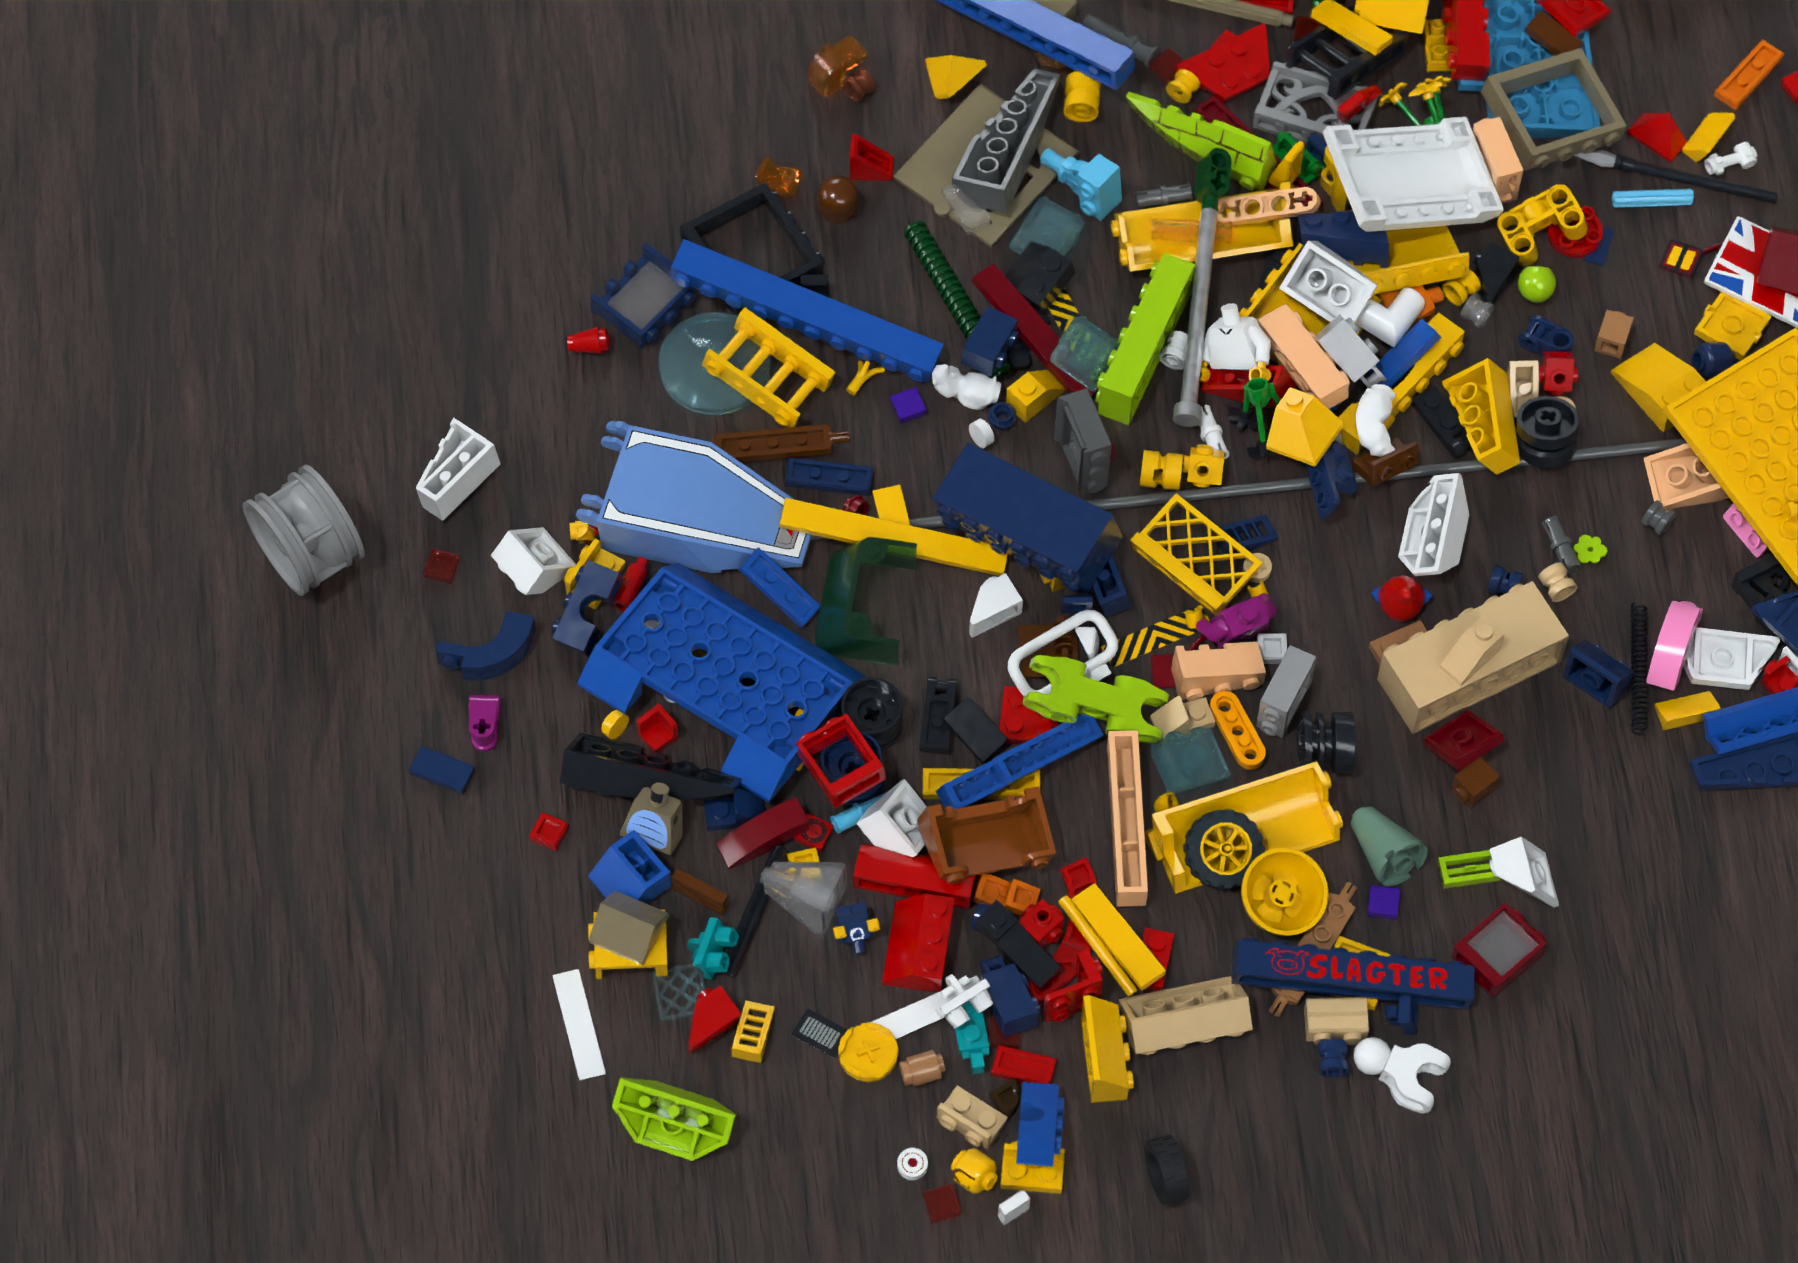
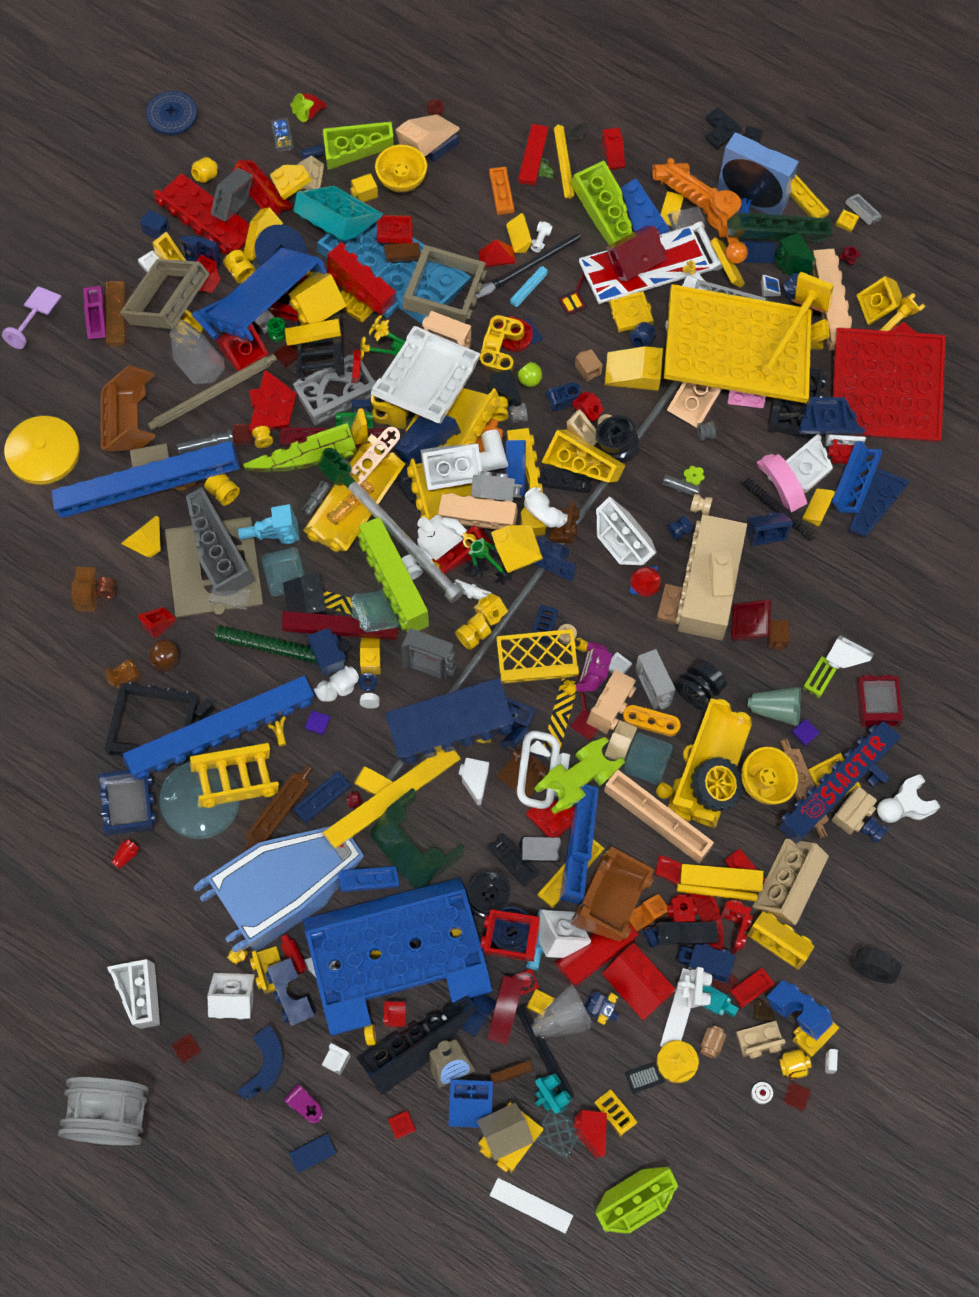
camera: 50 degrees left, 5 degrees up
none -> white panel [322,1043,350,1076]

